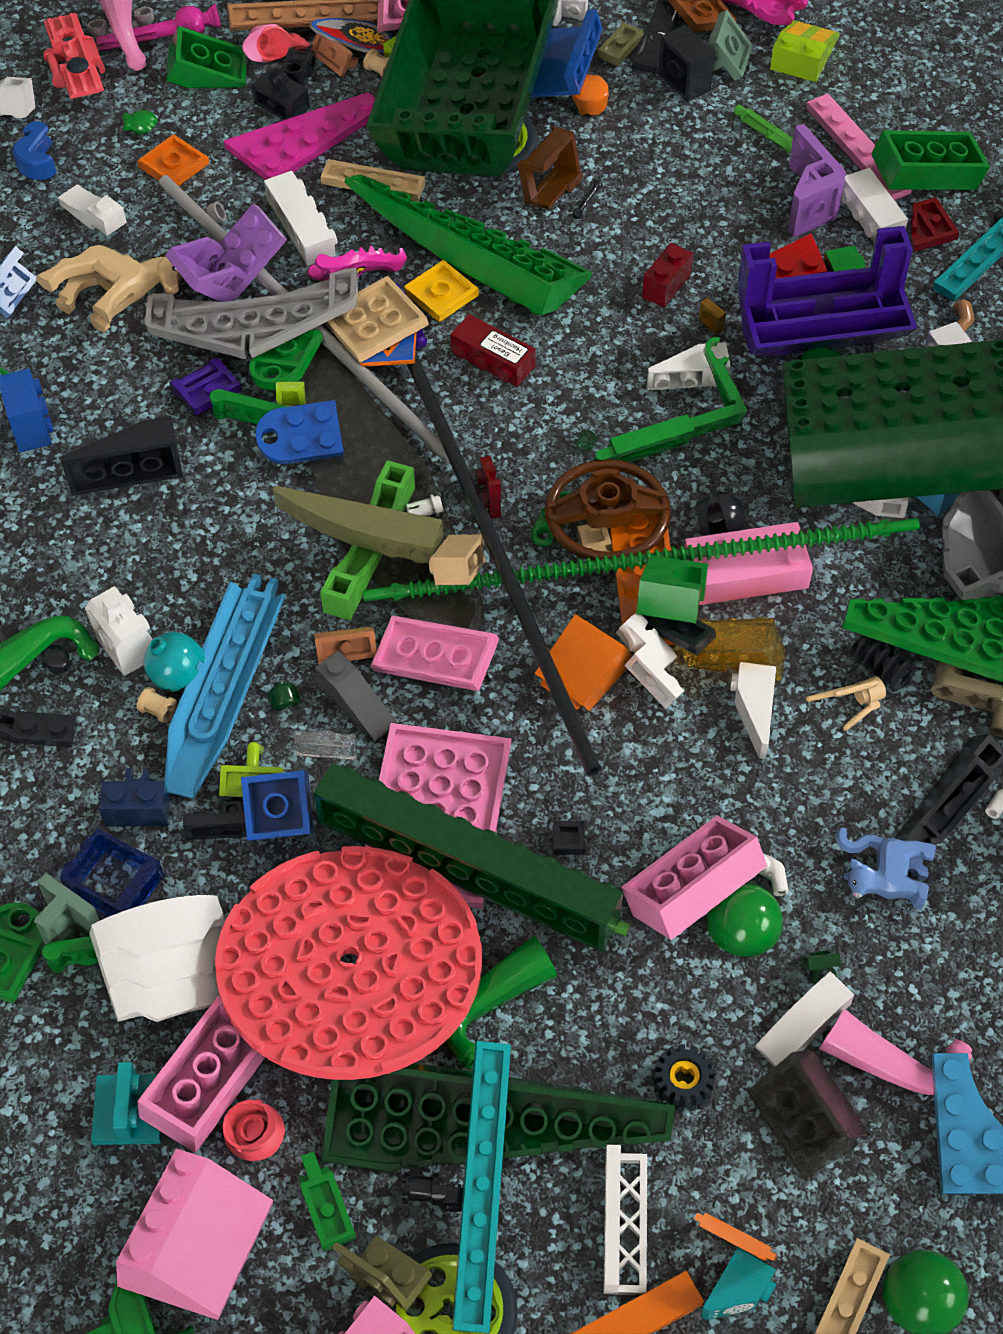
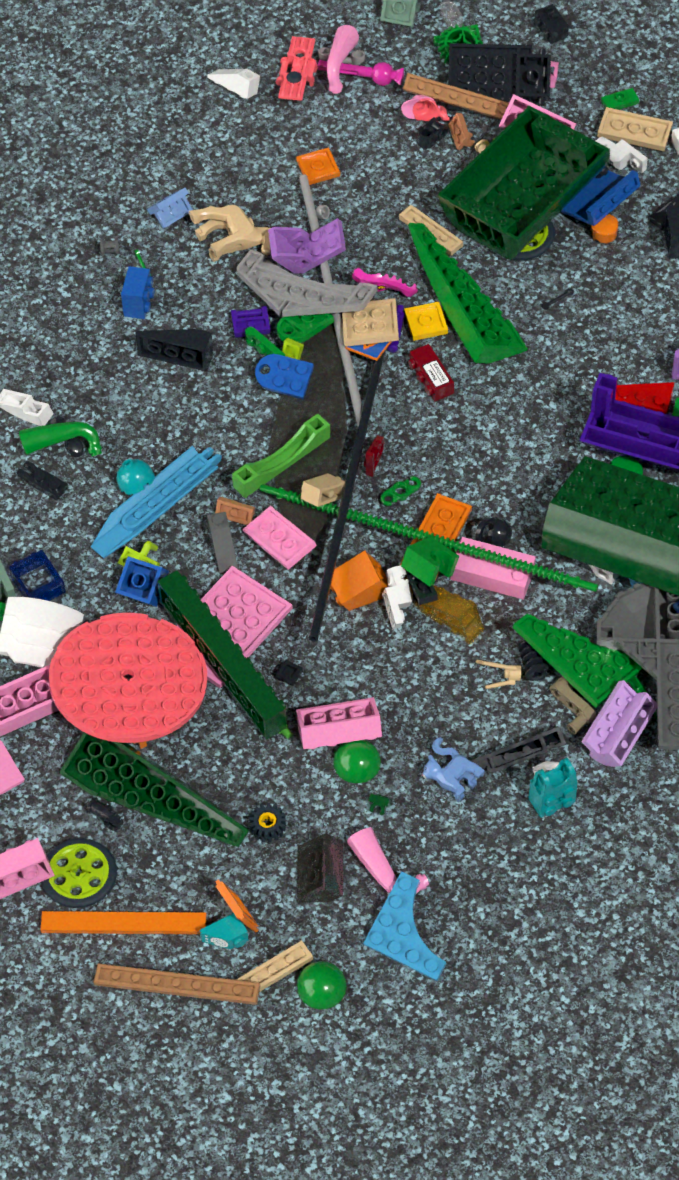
camera: 30 degrees right, 0 degrees up
blue animal [12,121,57,180] -> none
white slope [58,184,127,236] -> none
white hinge [85,586,153,676] -> none
dark blue brick [99,768,170,827] -> none
green animal [122,110,158,134] -> none
tan bush [136,687,177,723] -> none
green slope [166,26,247,88] -> none
black hinge [183,801,247,840] -> none
coral piece [222,1099,285,1161] -> none
dark pink wing [224,92,376,180] -> none
black brick [251,67,310,120] -> none
white brick [264,171,337,266] -> none
dark green piece [268,681,300,711] -> none
olive slope [273,485,444,563] -> none
clear plate [293,730,358,760] -> none
green hinge [299,1151,356,1252] -> none
shield [310,18,392,55] -> none
olive bracket [332,1235,432,1311] -> none
white pin [406,494,444,517] -> none
green animal [445,935,557,1069] -> none
teal plate [452,1041,511,1334] -> none
reddish brown piece [517,126,583,210] -> none
reddish brown piece [545,459,671,561] -> none
clear green piece [574,429,599,451] -> none
tan plate [577,524,612,551] -> none
green hinge [594,337,747,462] -> none
olive plate [598,22,644,66] -> none
white fence [603,1145,647,1296] -> none
dark red brick [642,243,693,308] -> none
white slope [647,342,731,390] -> none
pearl gold tile [699,297,726,335] -> none
white slope [730,662,776,759] -> none
white slope [755,971,854,1072] -> none
white arm [759,854,789,896] -> none

